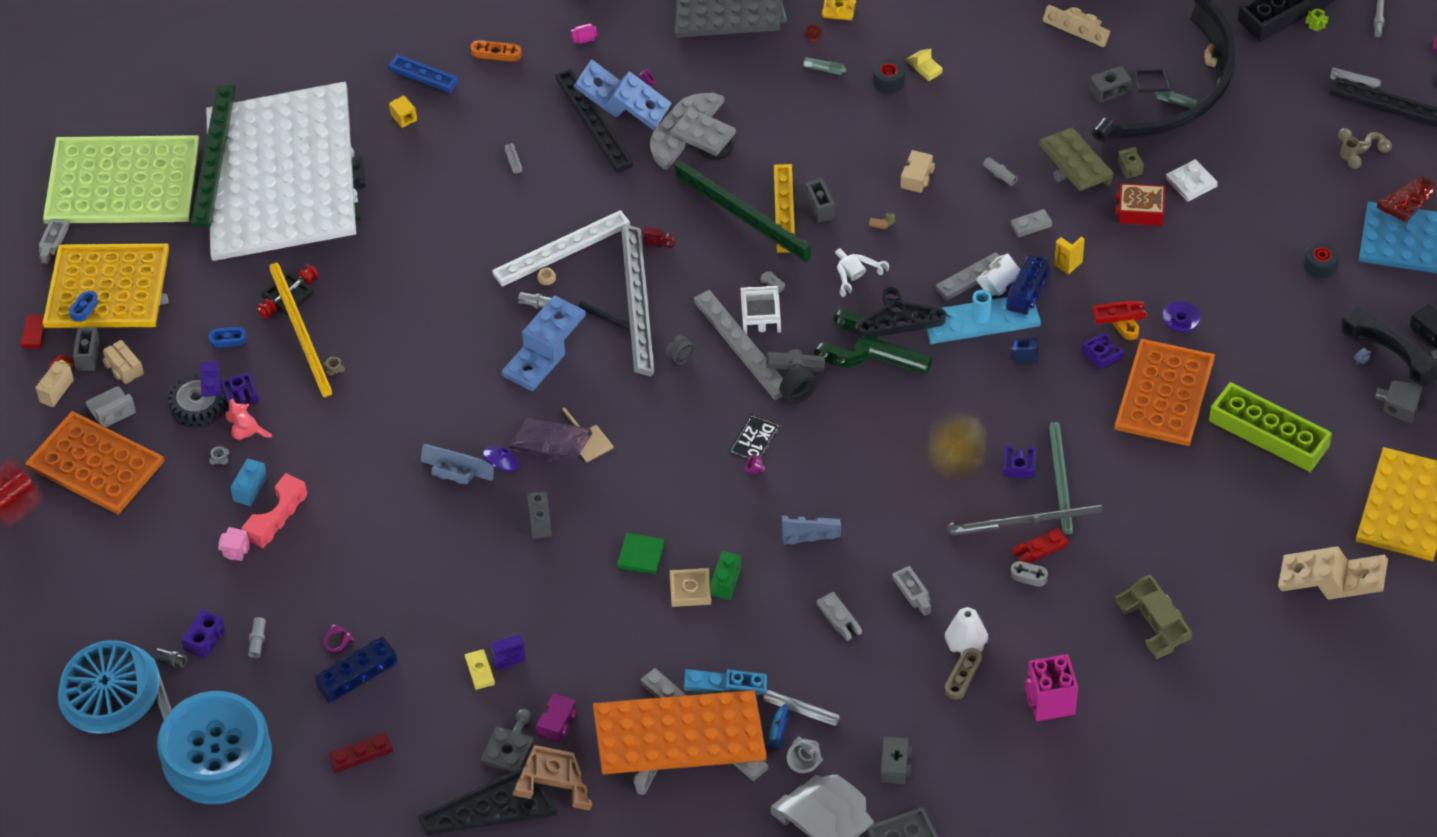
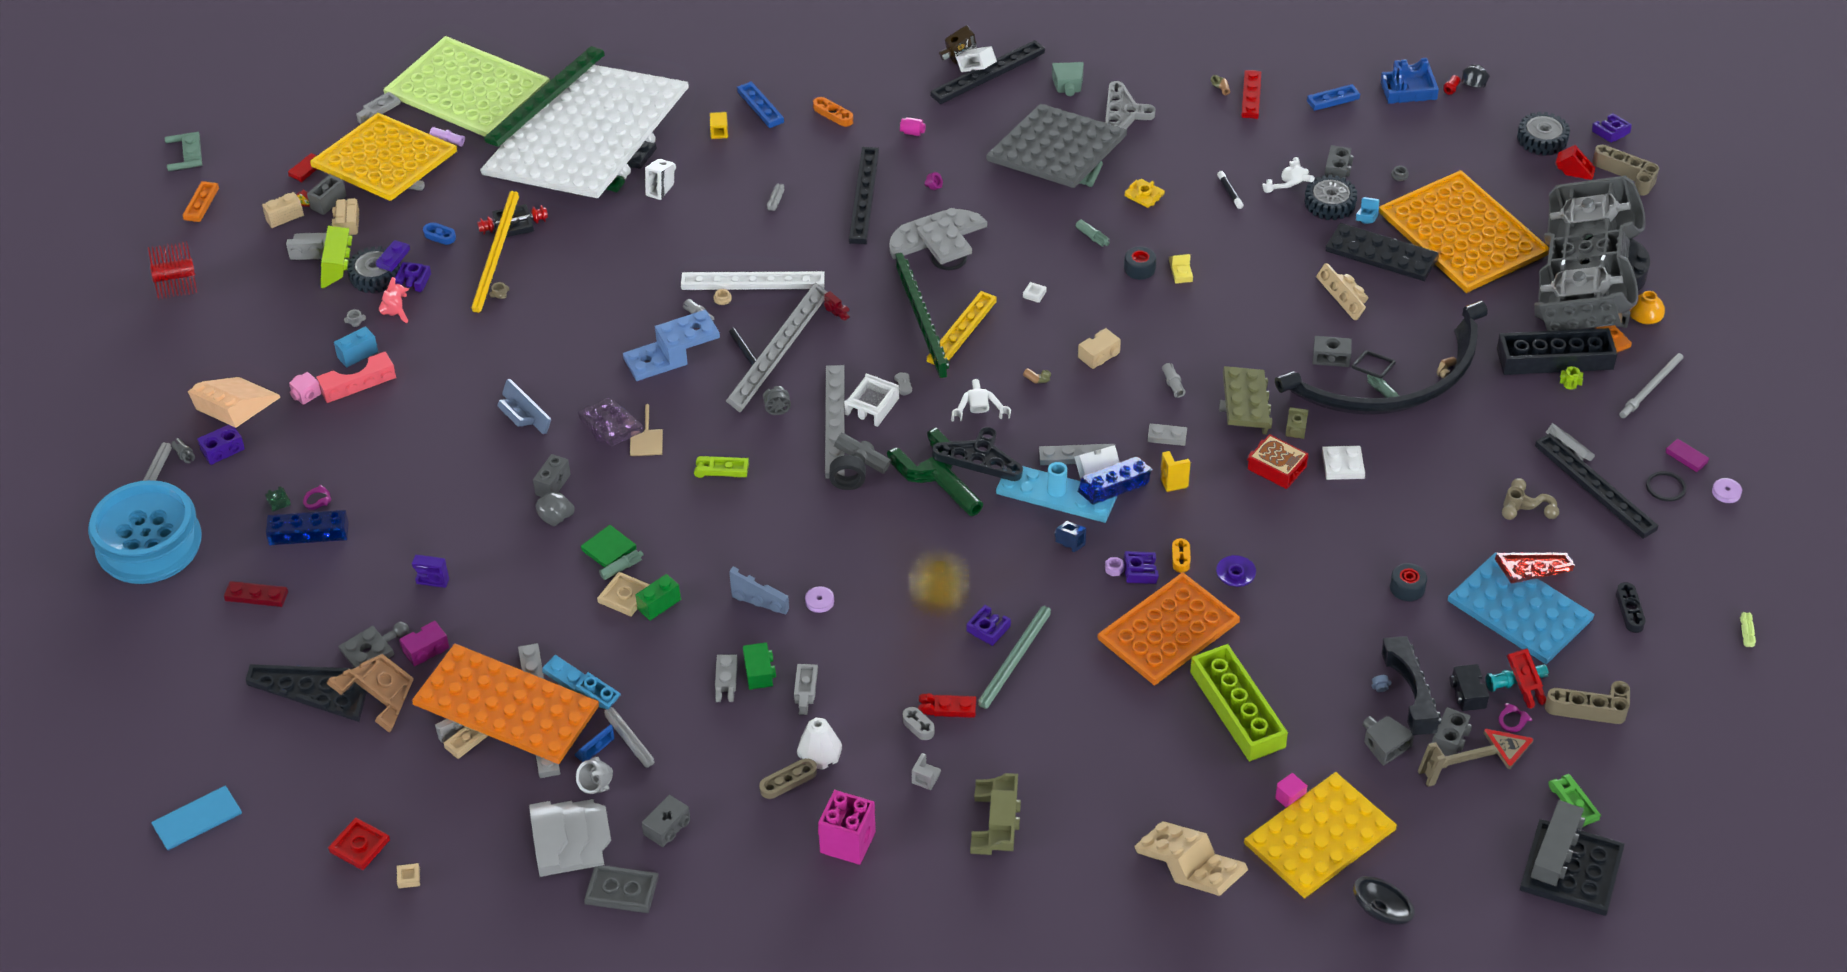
camera: 30 degrees right, 5 degrees down
orange plate [25,411,165,515] -> none
dark azure piece [58,640,160,734] -> none
blue plate [69,291,99,322] -> none
light grey pin [248,617,266,658] -> none
light yellow plate [465,649,495,690] -> none
dark purple dish [483,447,519,471] -> none
medium blue bracket [573,59,672,130] -> none
black sticker [729,414,781,459] -> none
magenta tile [745,454,765,475] -> none
clear red plate [804,24,822,40] -> none
dark grey brick [805,178,835,223] -> none
dark grey bar [947,505,1102,537] -> none
red hinge [1092,300,1147,325] -> none
none -> light nougat slope [188,377,280,428]
none -> clear green tile [265,486,291,512]
none -> lime slope [321,226,352,288]
none -> lavender pin [430,127,465,146]
none -> tan plate [444,726,488,759]
none -> dark grey hair [535,492,575,527]
none -> sand green piece [599,550,644,580]
none -> white torso [645,159,676,200]
none -> lime plate [694,456,749,478]
none -> green brick [743,642,776,690]
none -> lavender piece [805,586,834,613]
none -> light grey panel [912,753,941,790]
none -> white tile [1023,282,1047,303]
none -> lavender tile [1105,557,1124,576]
none -> dark pink piece [1275,773,1307,808]

